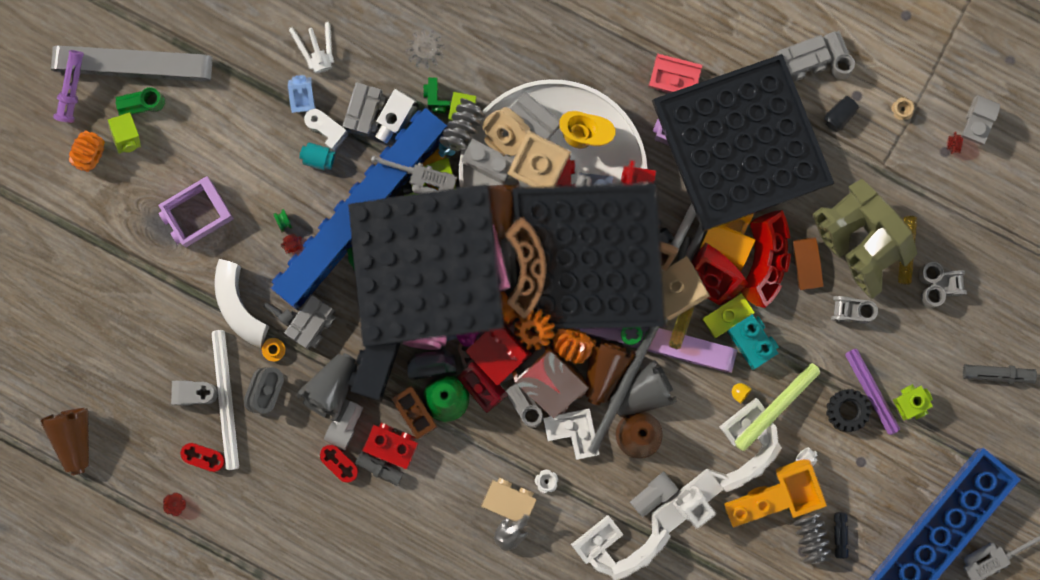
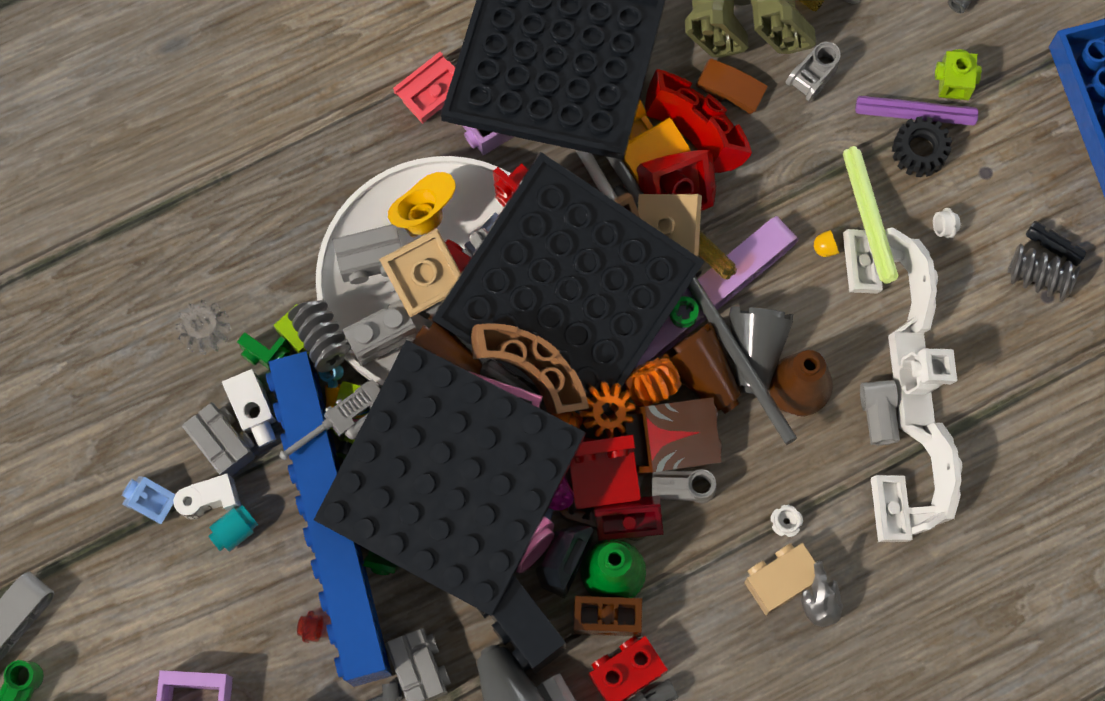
camera: 50 degrees left, 10 degrees down
green bush [273,209,293,233] -> none
white plant [289,22,334,73] -> none
tan plate [483,107,530,156] -> none
white plate [543,408,599,460] -> none
neon yellow plate [702,294,755,338] -> none
light orange plate [724,459,827,528] -> none
teal brick [726,314,779,370] -> none

